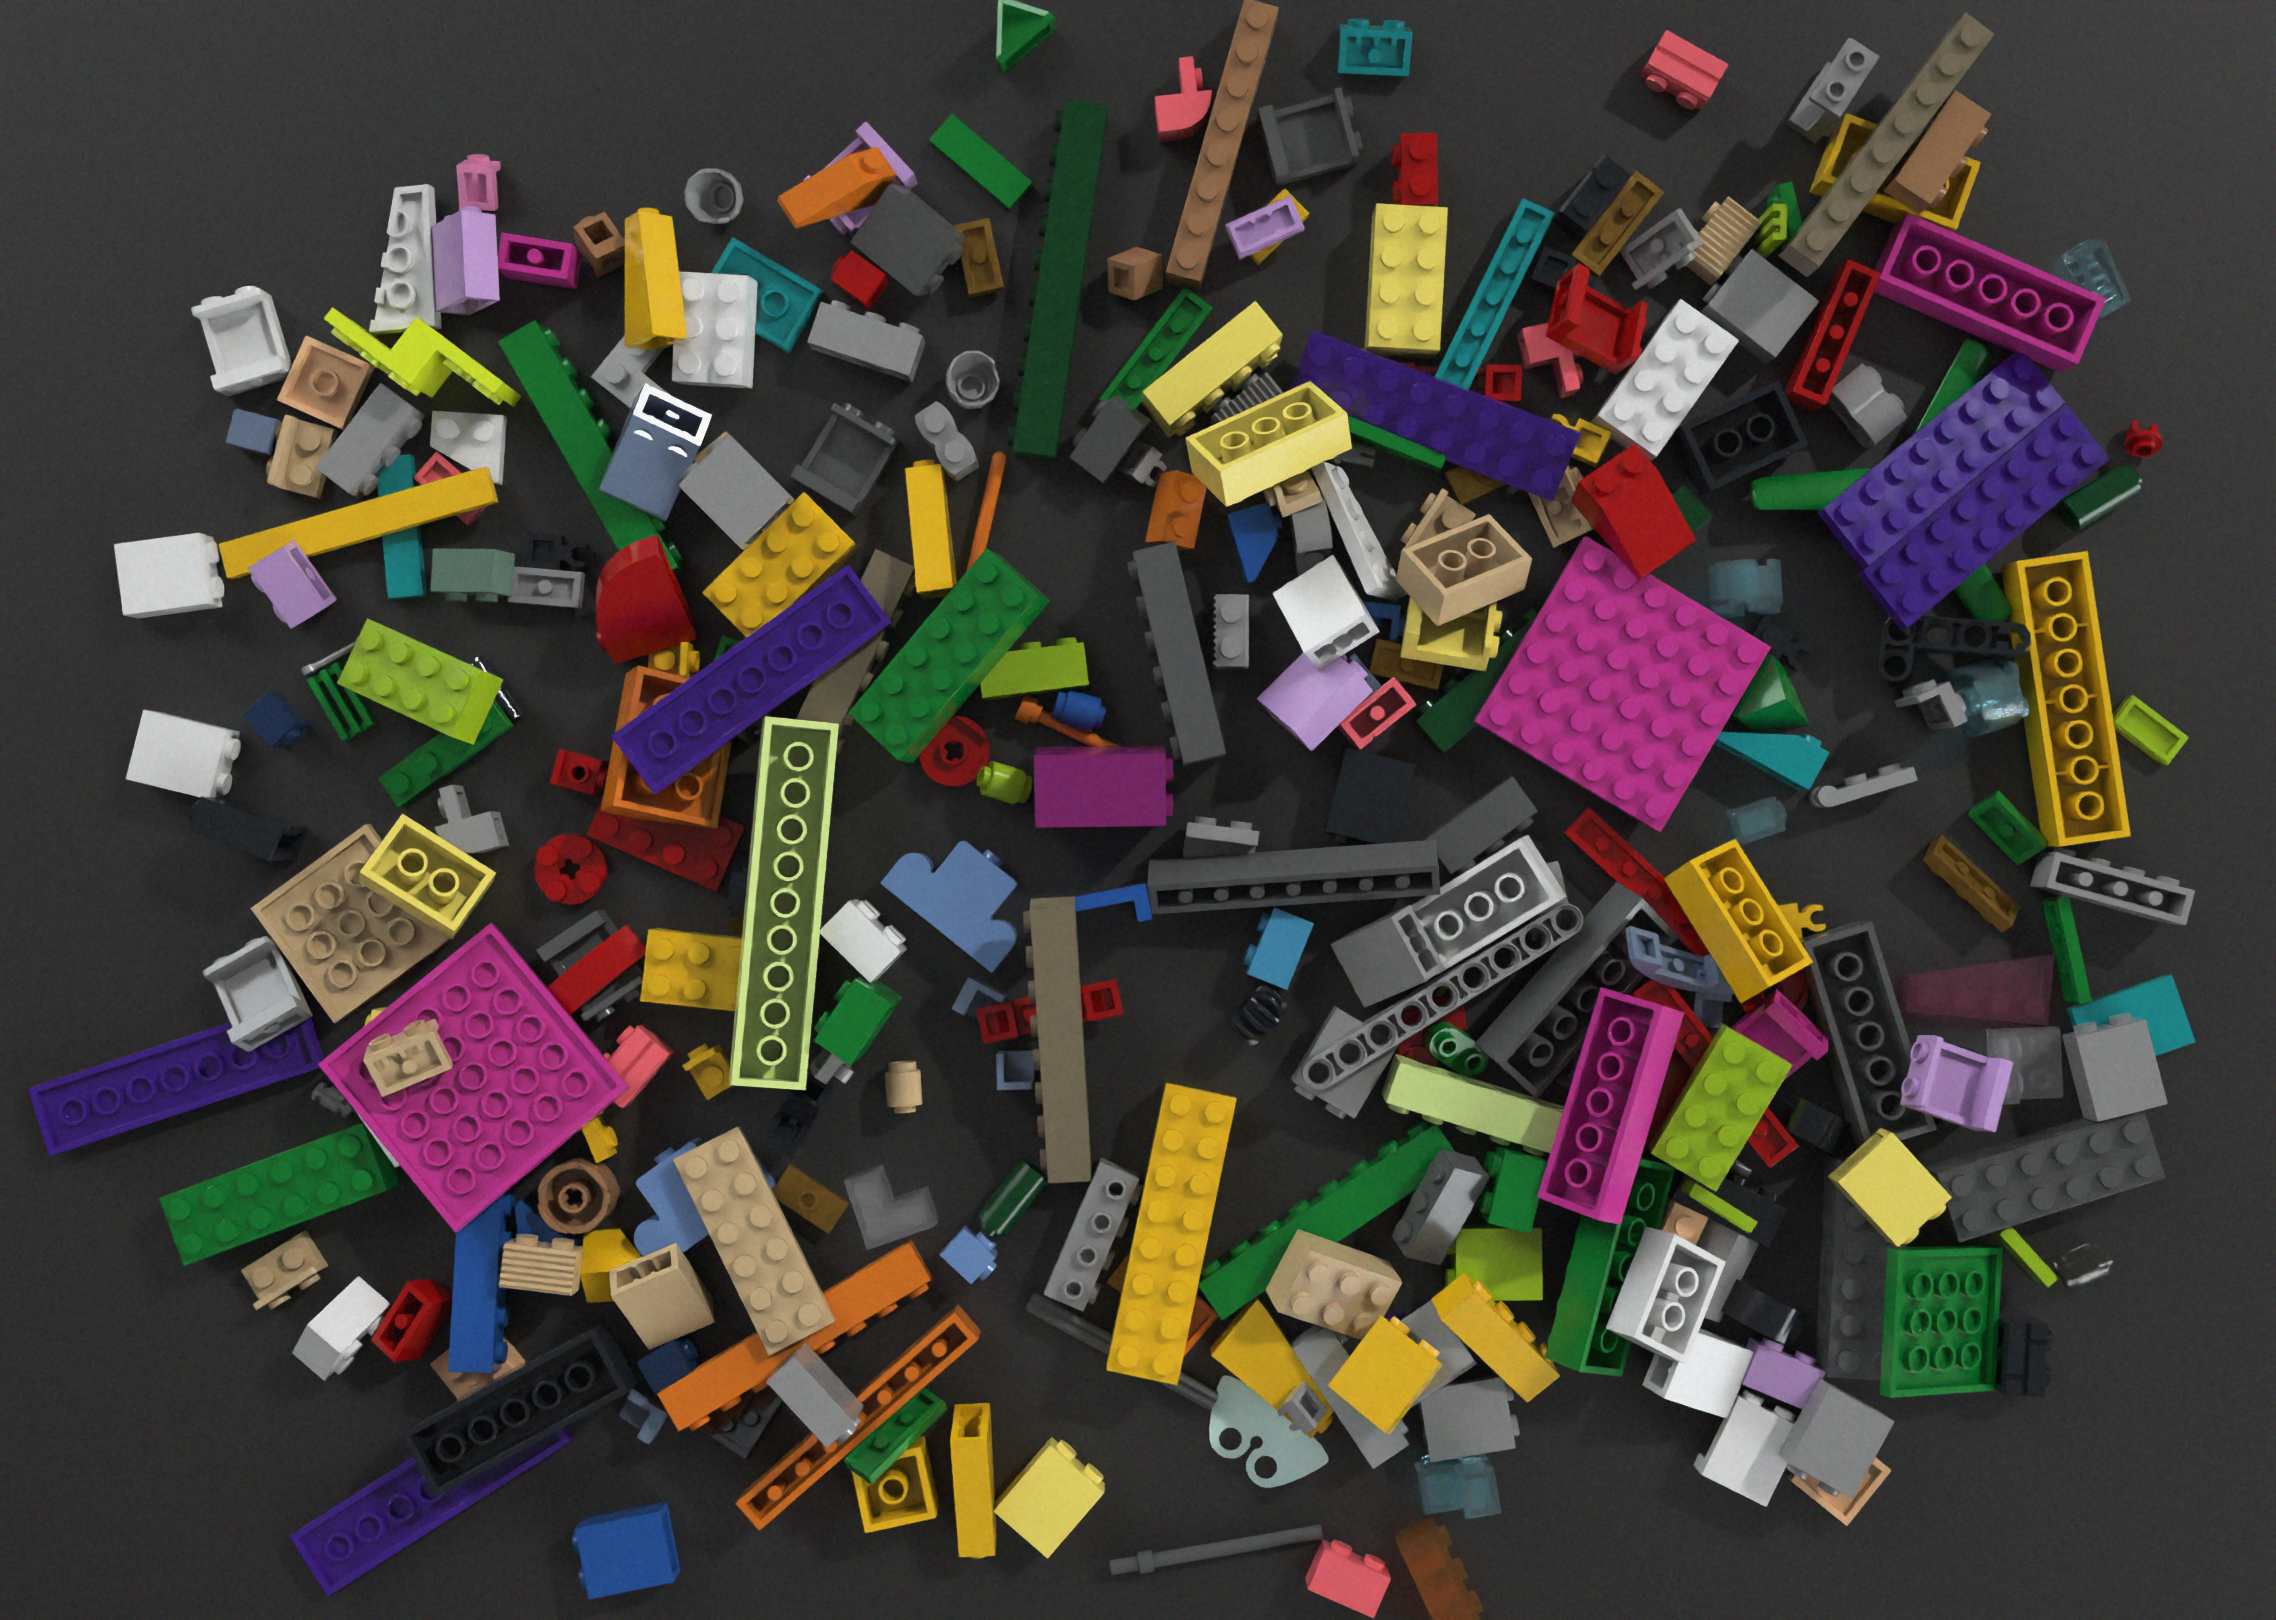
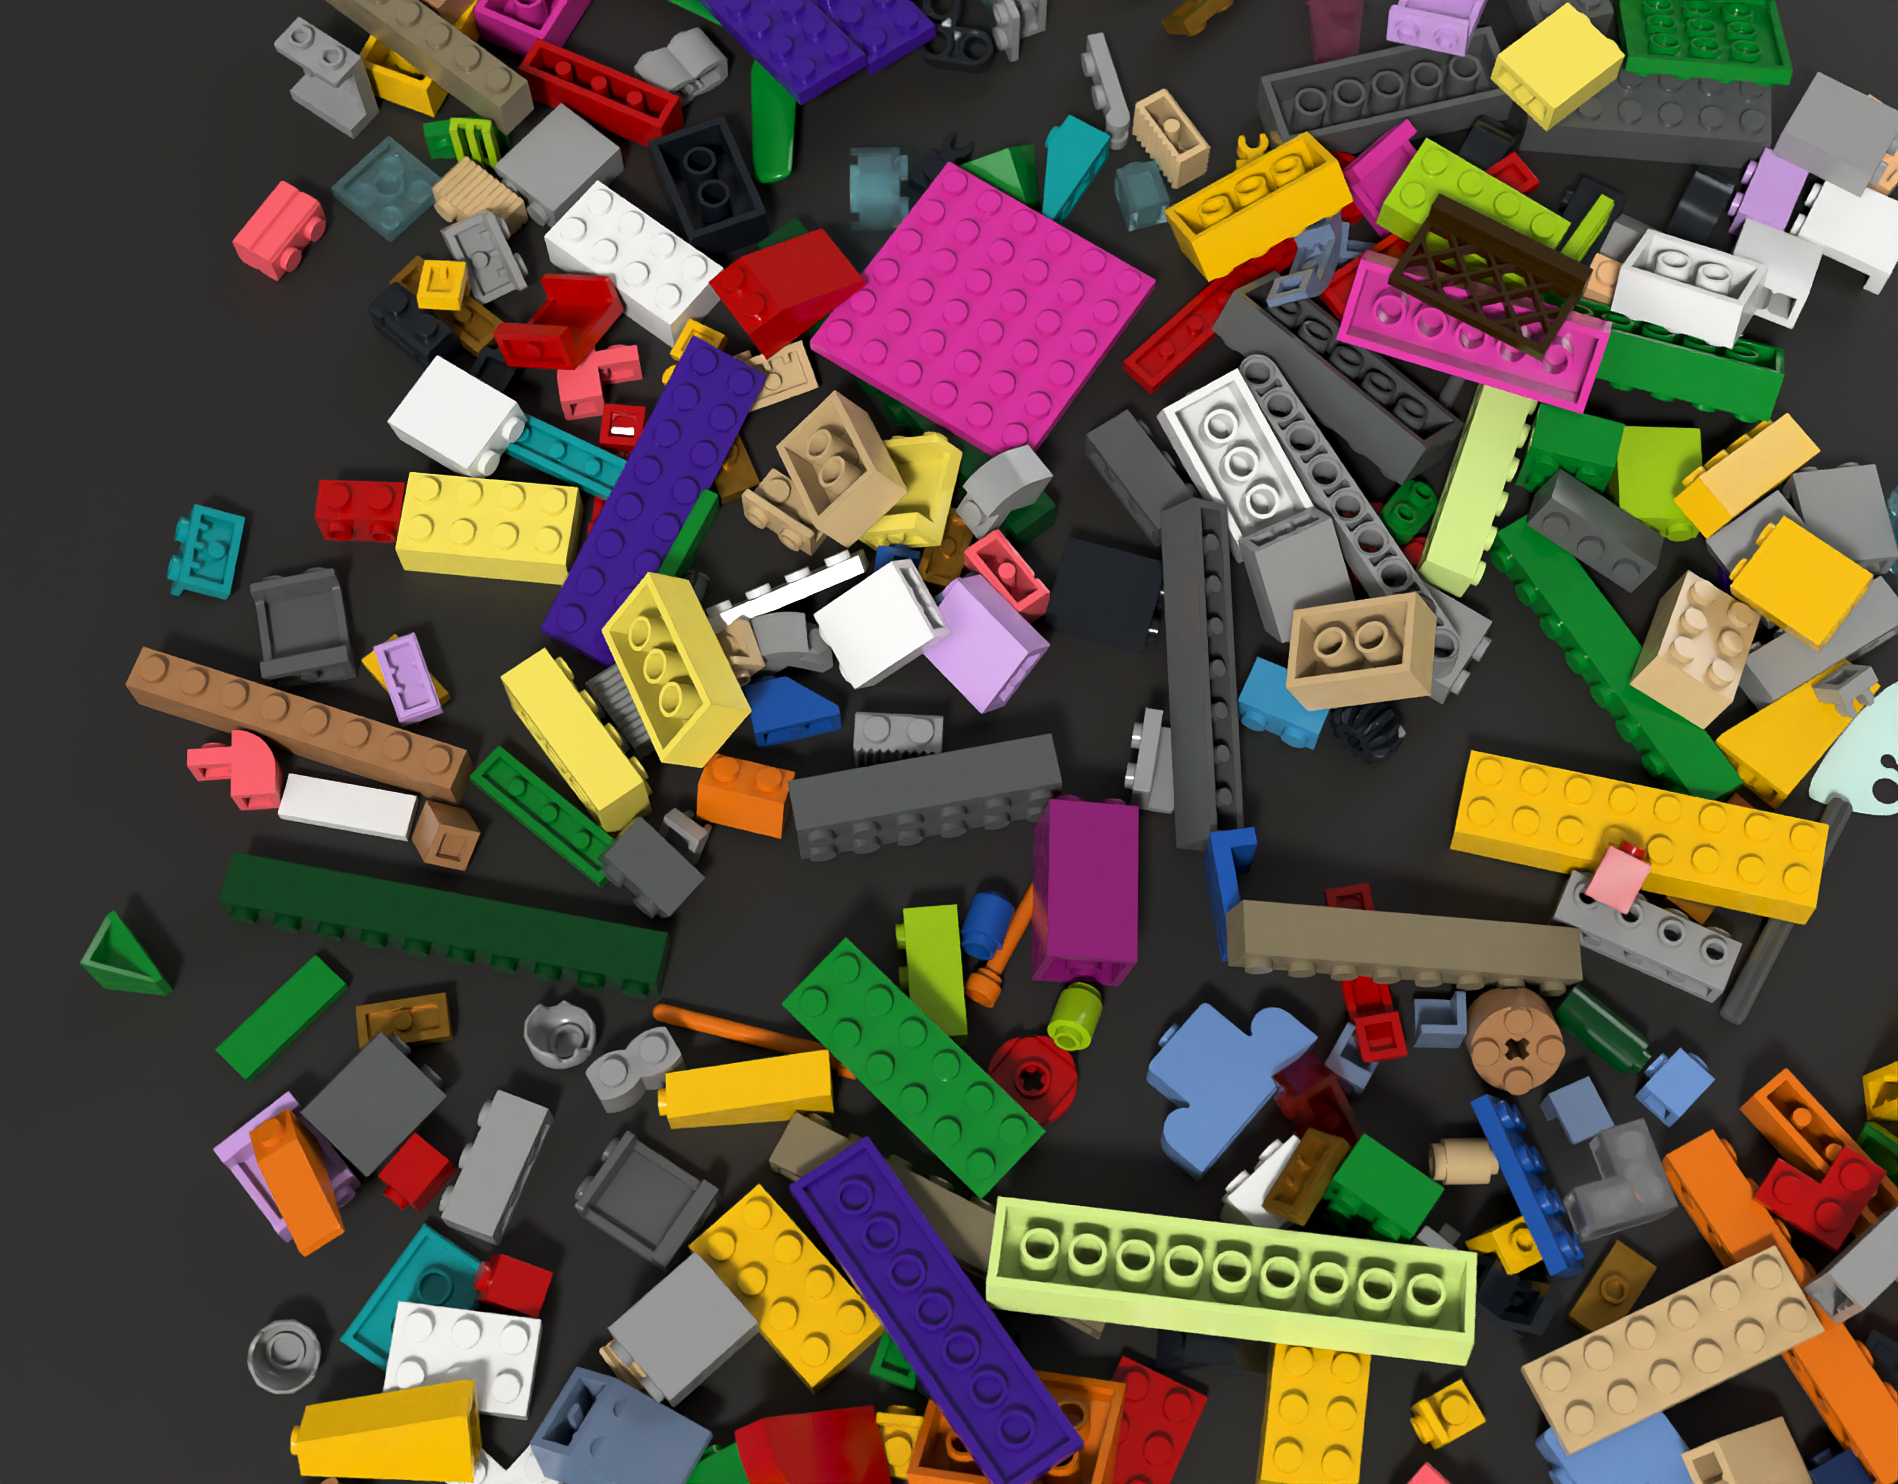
camera: 90 degrees left, 20 degrees down
none -> white tile [278,773,419,841]
none -> clear light blue plate [331,136,441,243]
none -> white brick [387,355,527,479]
none -> yellow bracket [417,260,471,311]
none -> red brick [473,1254,553,1319]
none -> light grey brick [955,445,1053,540]
none -> tan brick [1132,89,1211,189]
none -> pearl gold plate [1261,1128,1352,1226]
none -> clear red brick [1271,1052,1364,1159]
none -> tan brick [1286,592,1437,711]
none -> dark brown fence [1387,193,1594,361]
none -> medium nougat brick [1465,987,1565,1095]
none -> yellow bracket [1465,1215,1543,1275]
none -> blue plate [1470,1094,1586,1278]
none -> sand blue panel [1540,1076,1615,1144]
none -> brick [1585,839,1652,915]
none -> red plate [1752,1145,1887,1252]

